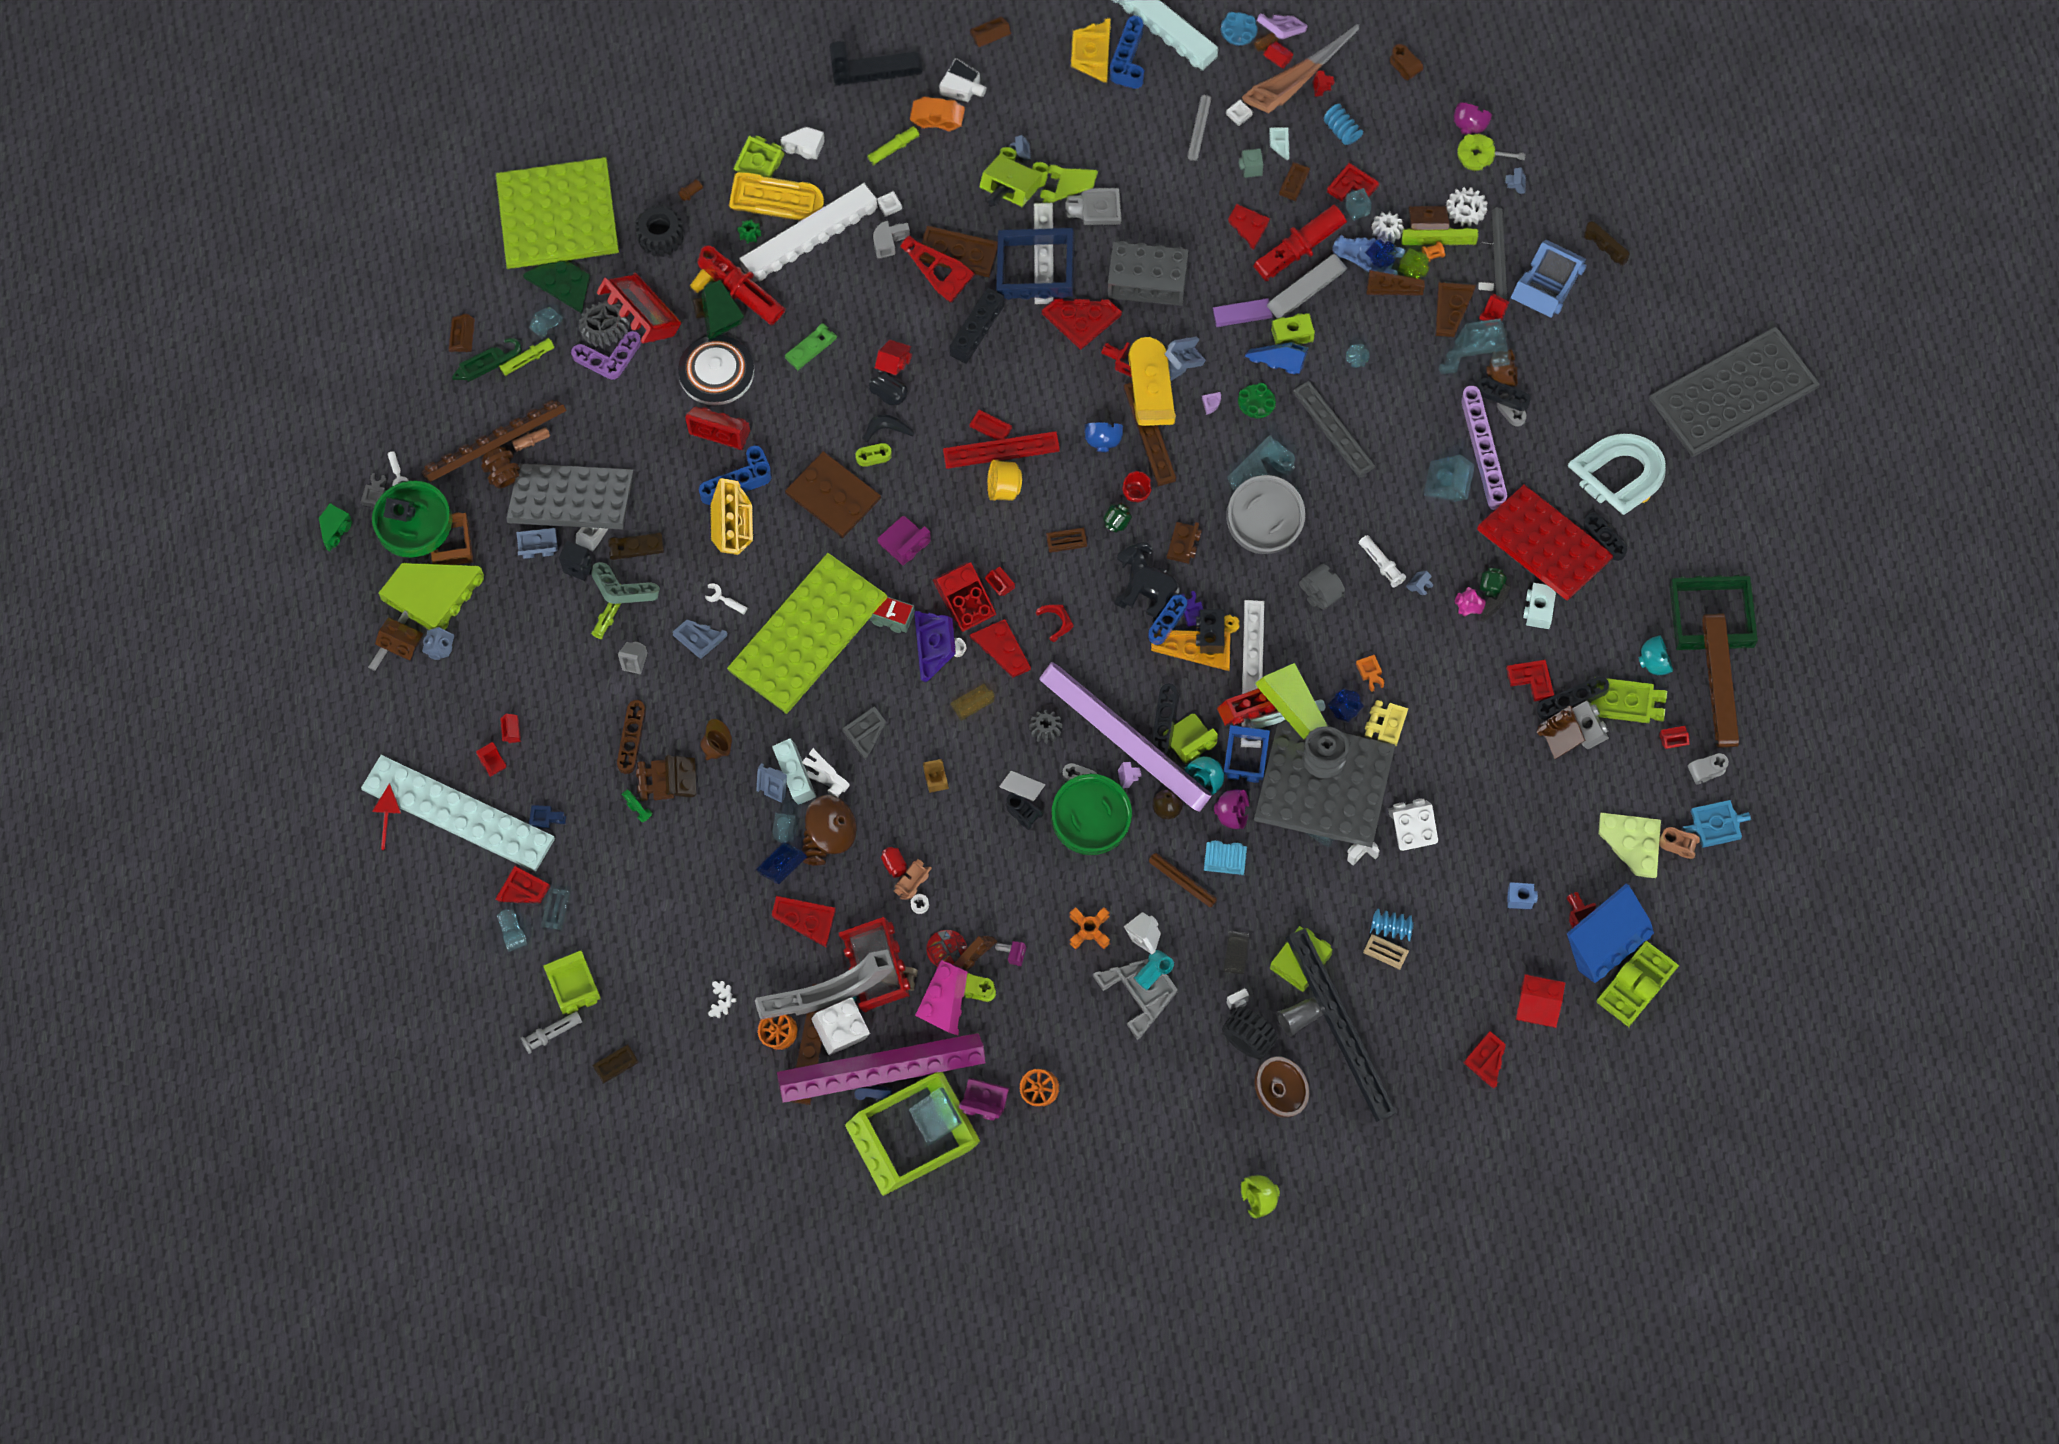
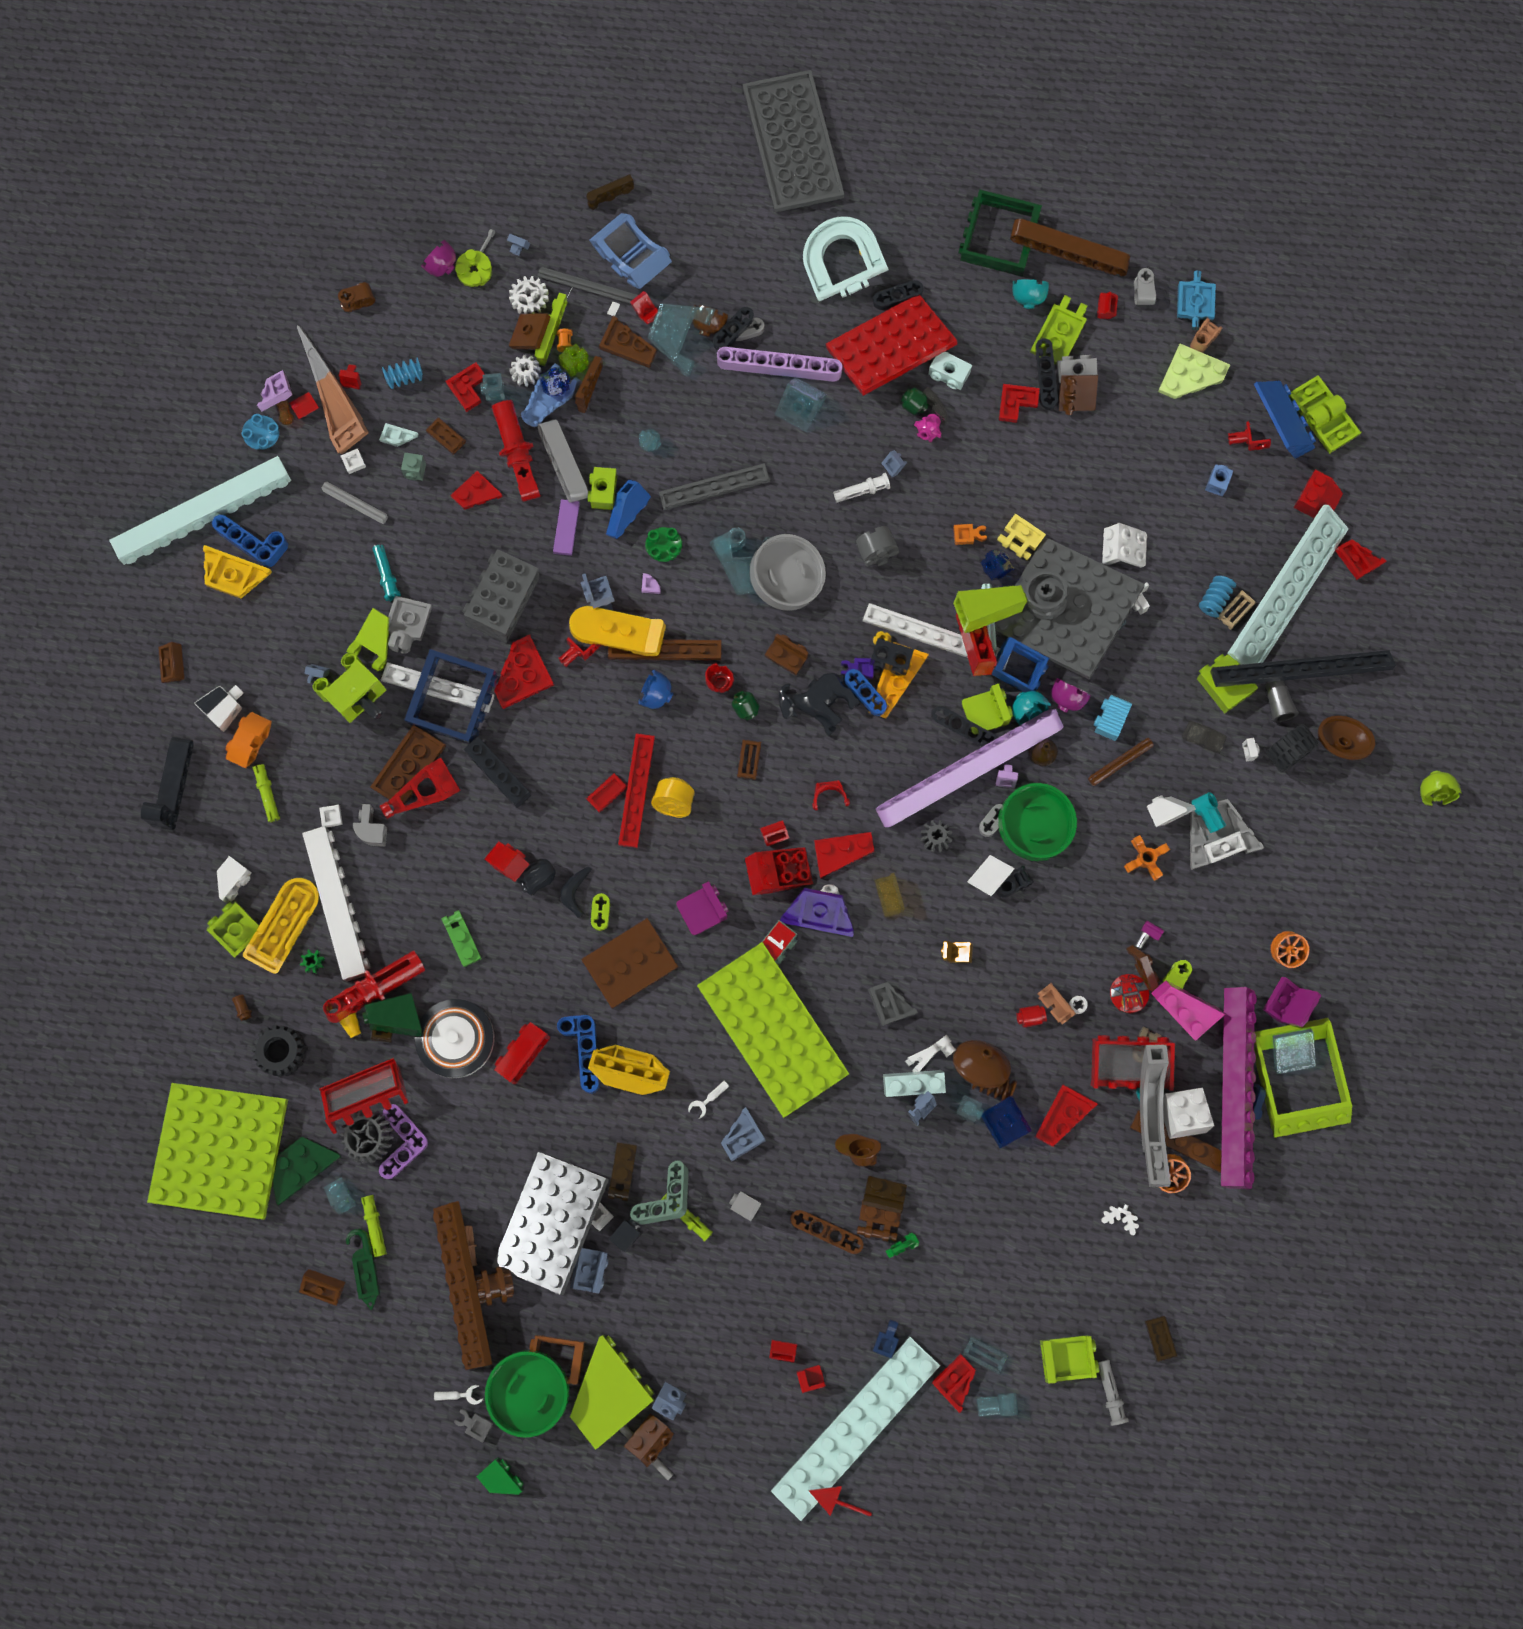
camera: 75 degrees left, 10 degrees up
black brick [383,497,416,522] -> none
none -> teal pin [372,545,401,601]
none -> white slope [1204,831,1247,864]
none -> light aqua plate [1228,505,1349,665]

